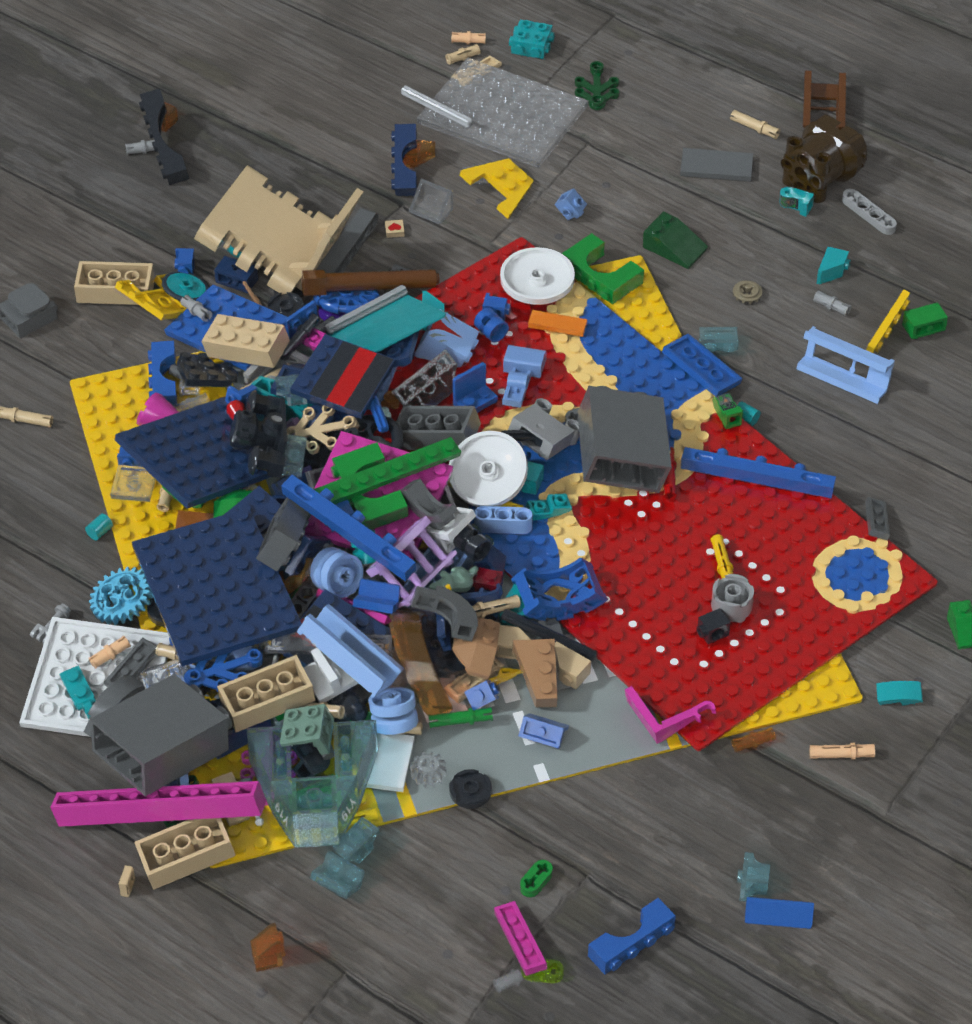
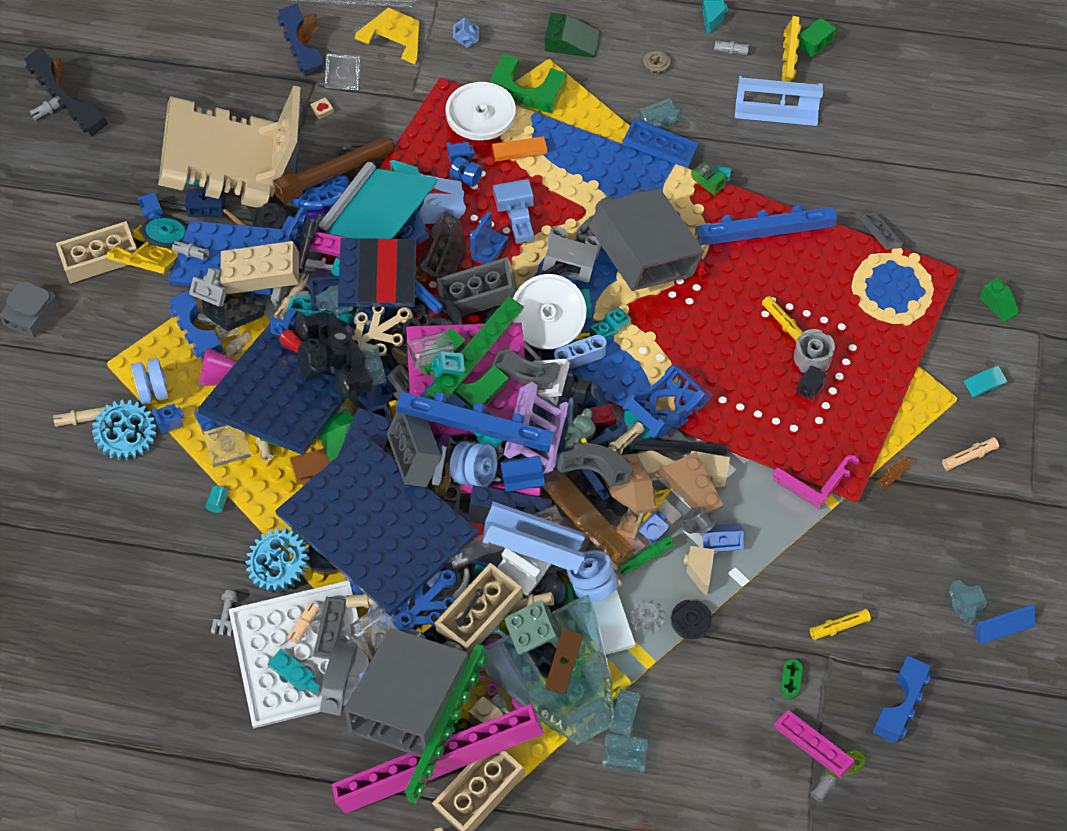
camera: 25 degrees left, 10 degrees up
none -> medium azure gear [92,400,157,461]
none -> light blue wheel [131,358,169,405]
none -> blue brick [152,403,184,434]
none -> light grey hinge [189,268,227,306]
none -> green plate [405,644,487,804]
none -> clear slope [407,331,454,369]
none -> teal bracket [432,351,465,378]
none -> black hinge [456,588,484,627]
none -> reddish brown tile [545,629,583,695]
none -> dark grey piece [679,506,716,534]
none -> tan slope [684,546,715,594]
none -> yellow pin [809,609,871,640]

